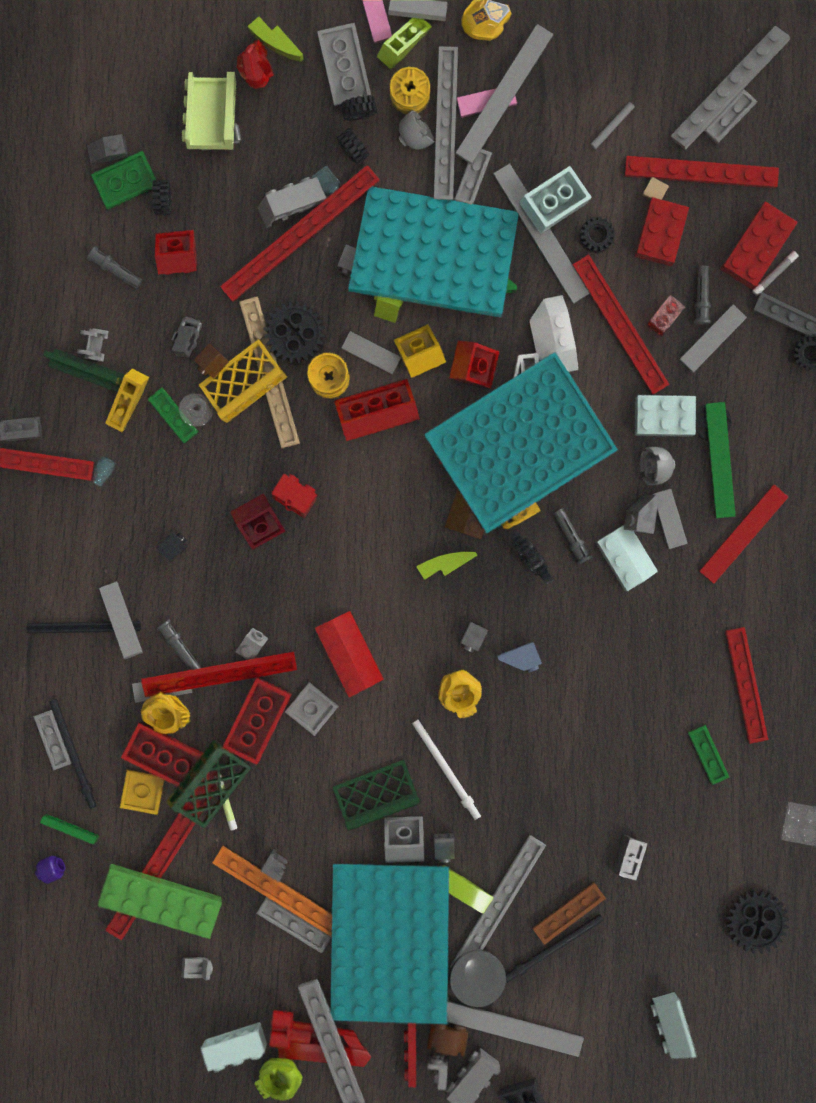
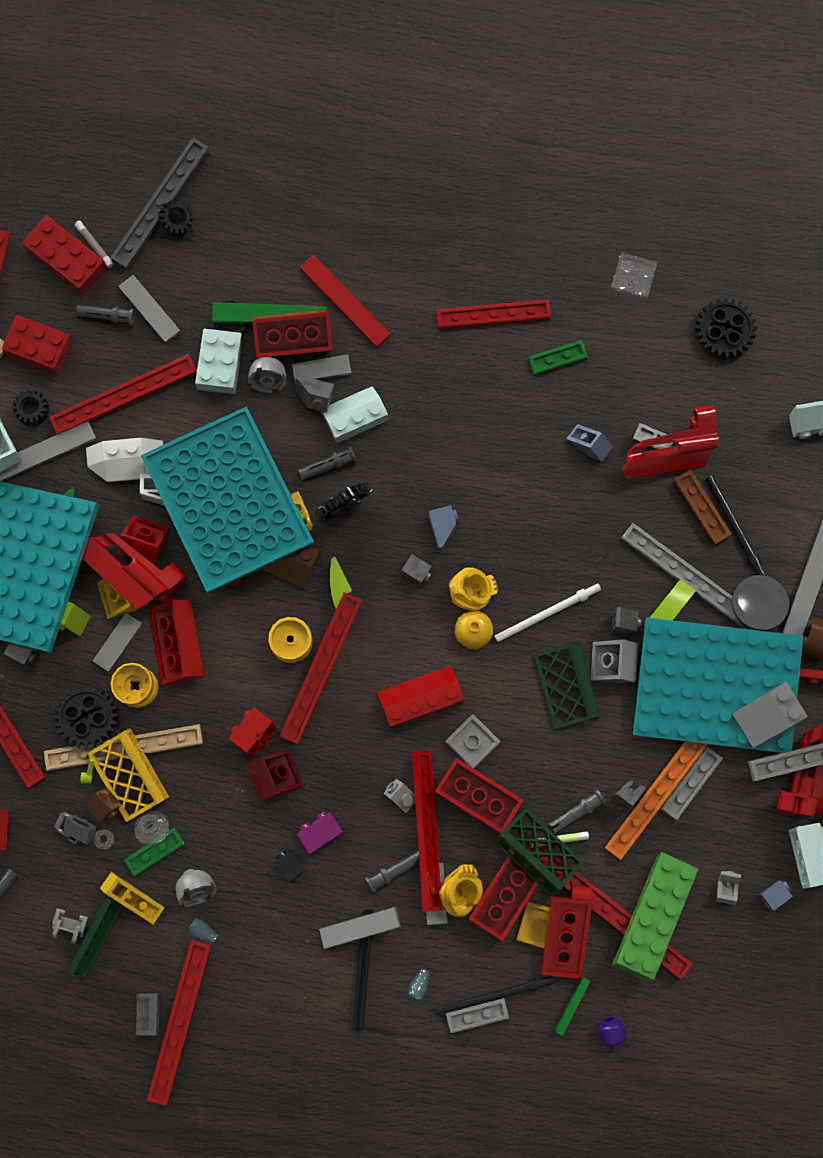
camera: 85 degrees left, 10 degrees down
clear red plate [647,295,685,337] -> none
none -> lime hand [81,759,95,784]
none -> red panel [82,533,188,610]
none -> clear plate [94,829,114,850]
none -> light grey cylinder [175,869,217,907]
none -> red brick [252,309,333,358]
none -> yellow wheel [268,617,313,664]
none -> red plate [279,592,362,744]
none -> magenta brick [297,811,343,855]
none -> clear light blue cone [407,968,431,1000]
none -> yellow cylinder [455,611,493,650]
none -> red hinge [541,885,593,979]
none -> dark grey pin [549,789,607,834]
none -> sand blue slope [566,424,613,461]
none -> red panel [622,405,719,479]
none -> light grey slope [732,682,808,748]
none -> sand blue brick [759,880,793,911]

